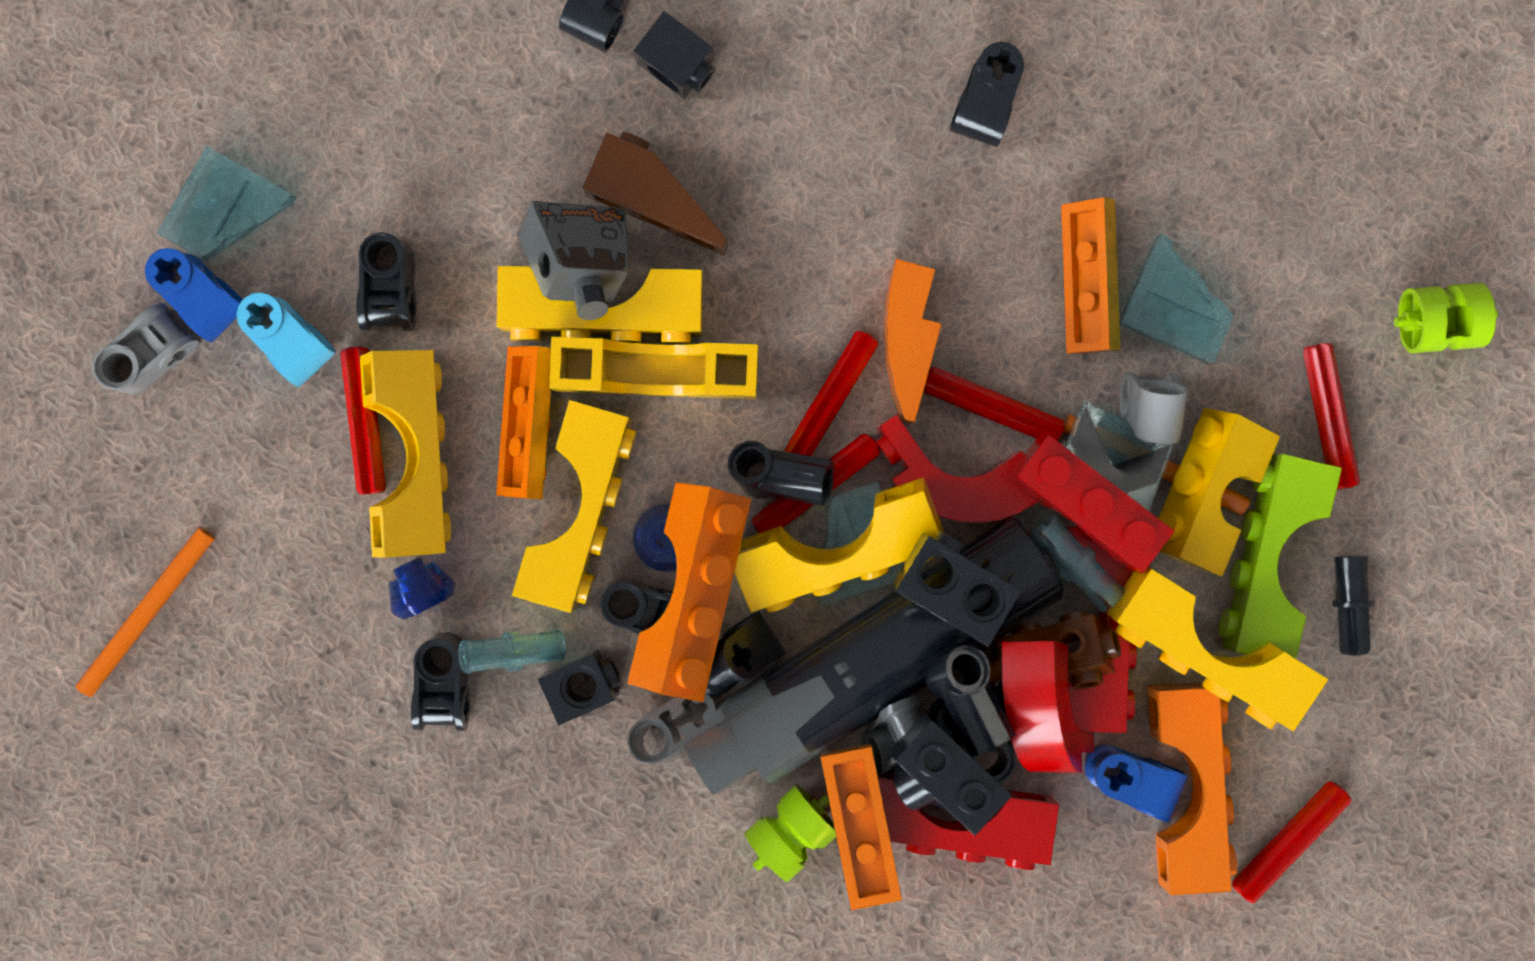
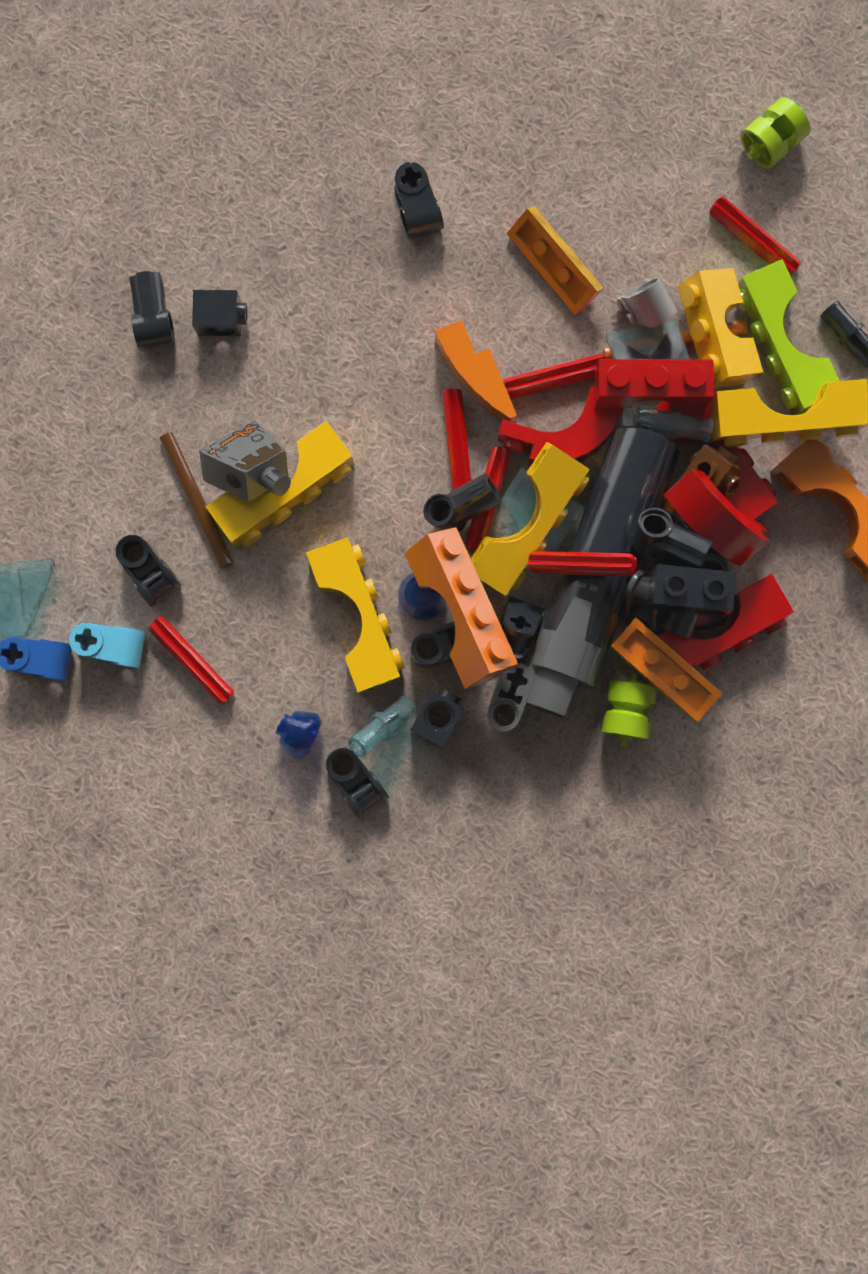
camera: 30 degrees left, 5 degrees down
orange piece [75,527,216,697] -> none
light grey piece [92,303,199,395] -> none
yellow arch [360,350,451,558] -> none
orange plate [496,346,551,500] -> none
yellow arch [549,336,758,400] -> none
reddish brown slope [583,132,728,256] -> none
black brick [890,531,1021,647] -> none
blue piece [1084,744,1189,822] -> none
clear light blue wing [1119,234,1234,364] -> none
none -> reddish brown bar [159,432,233,569]
none -> red axle [528,551,637,577]

